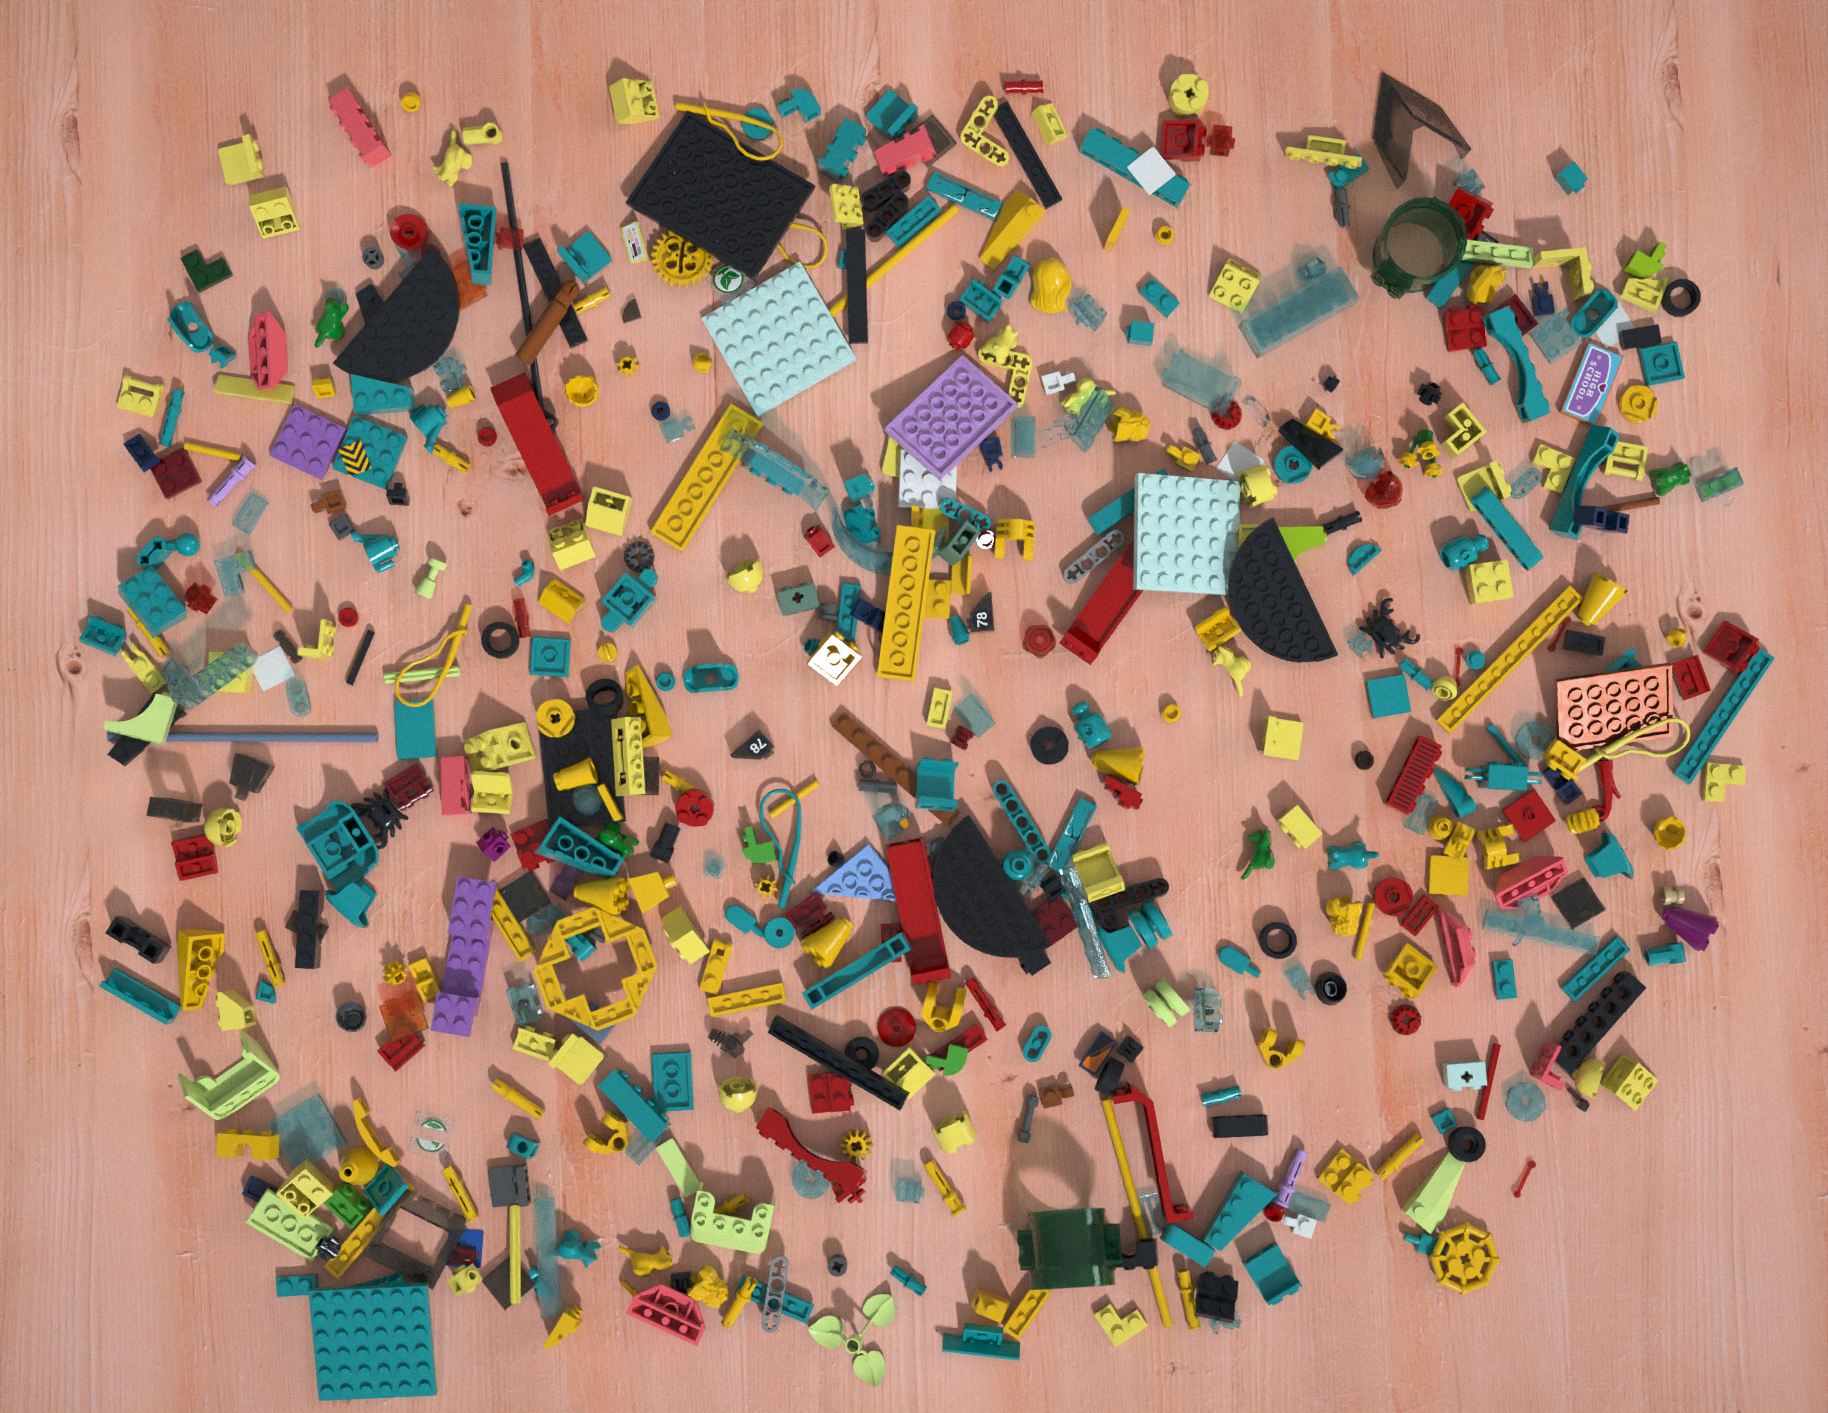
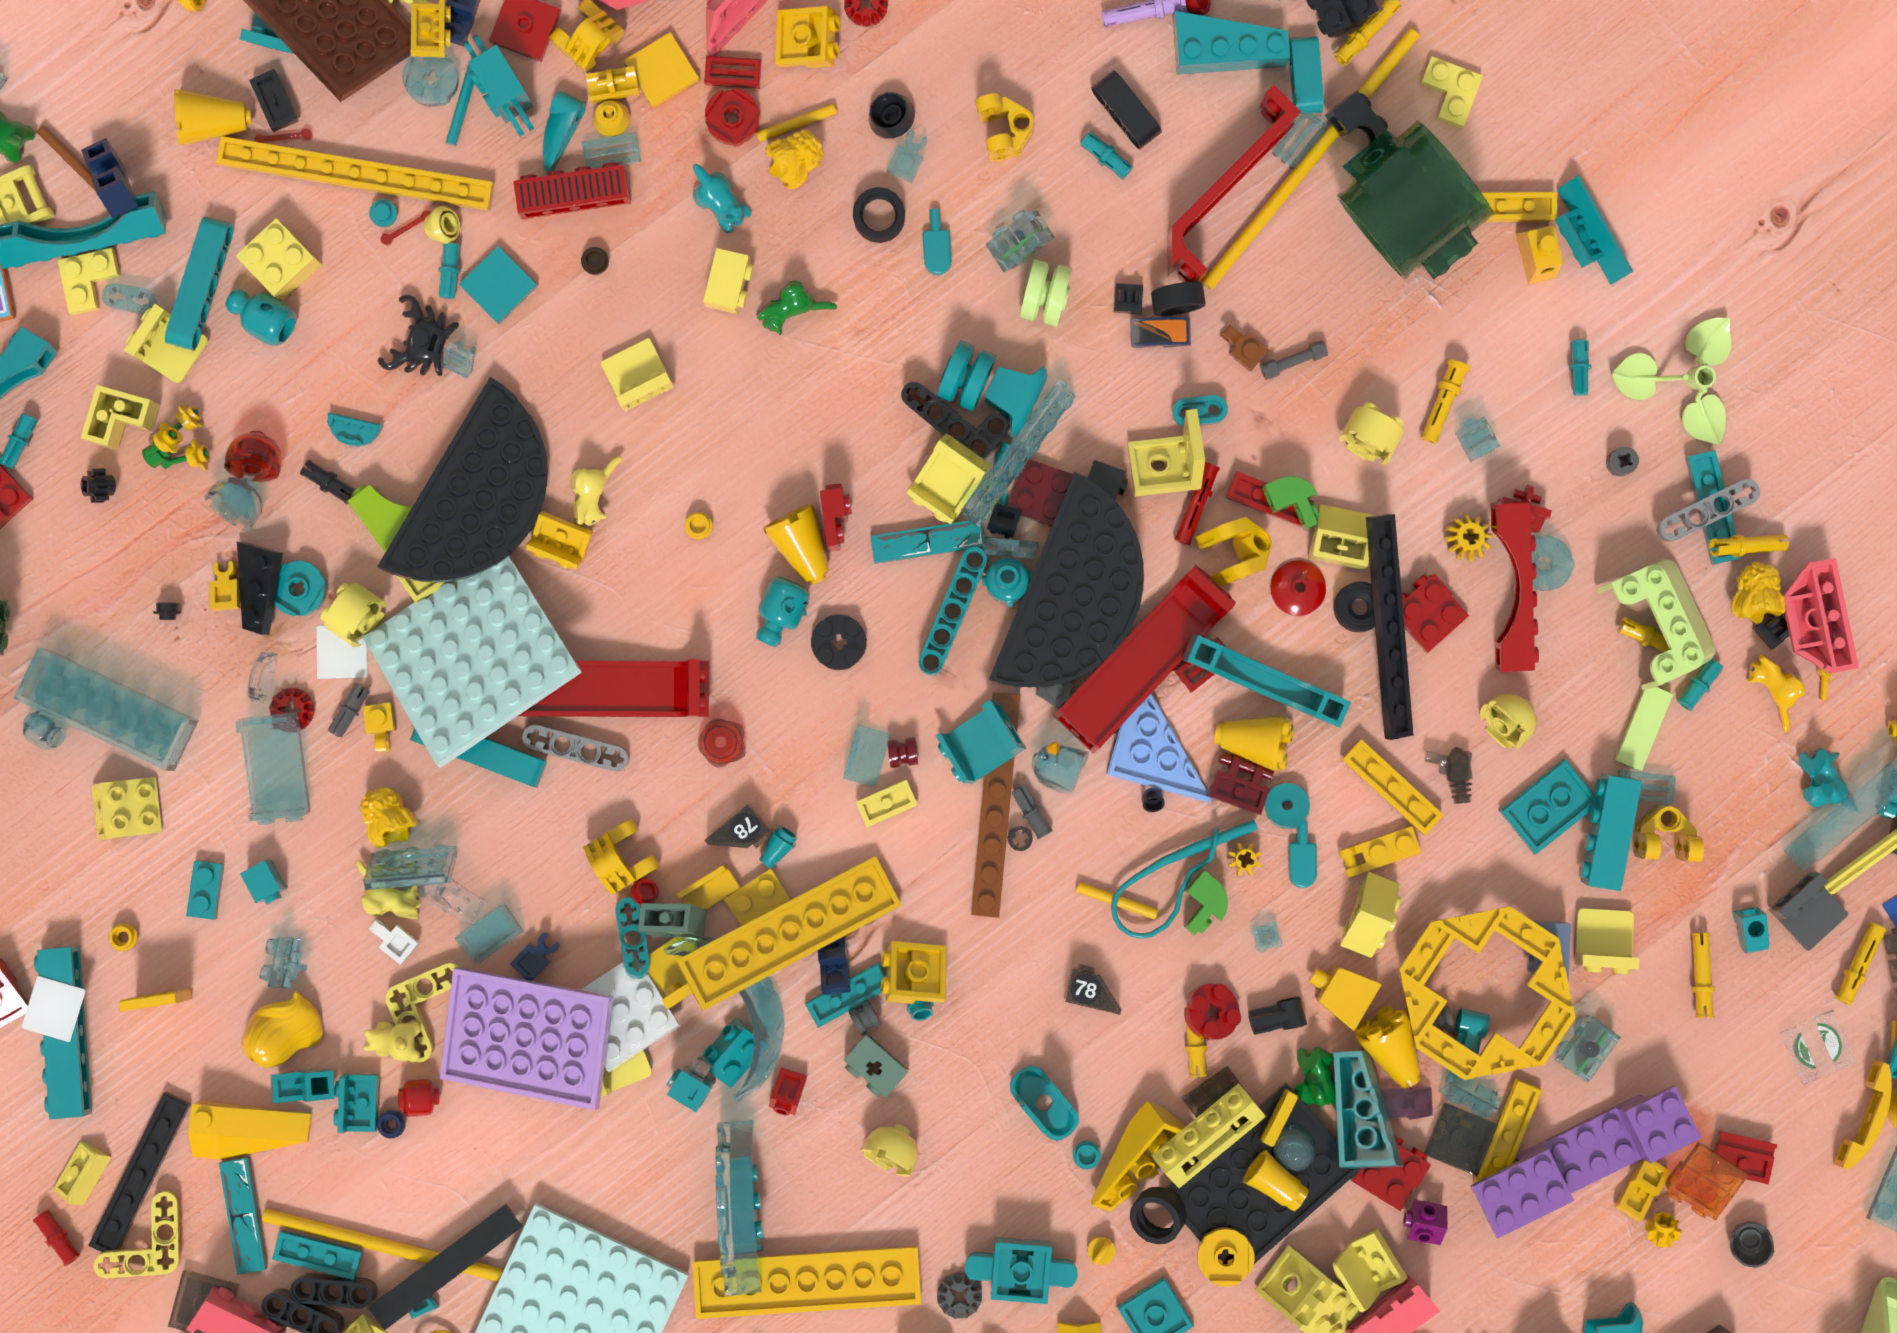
camera: 120 degrees left, 0 degrees up
light yellow bracket [513,1025,558,1061] -> none
none -> light yellow bracket [1127,409,1205,497]

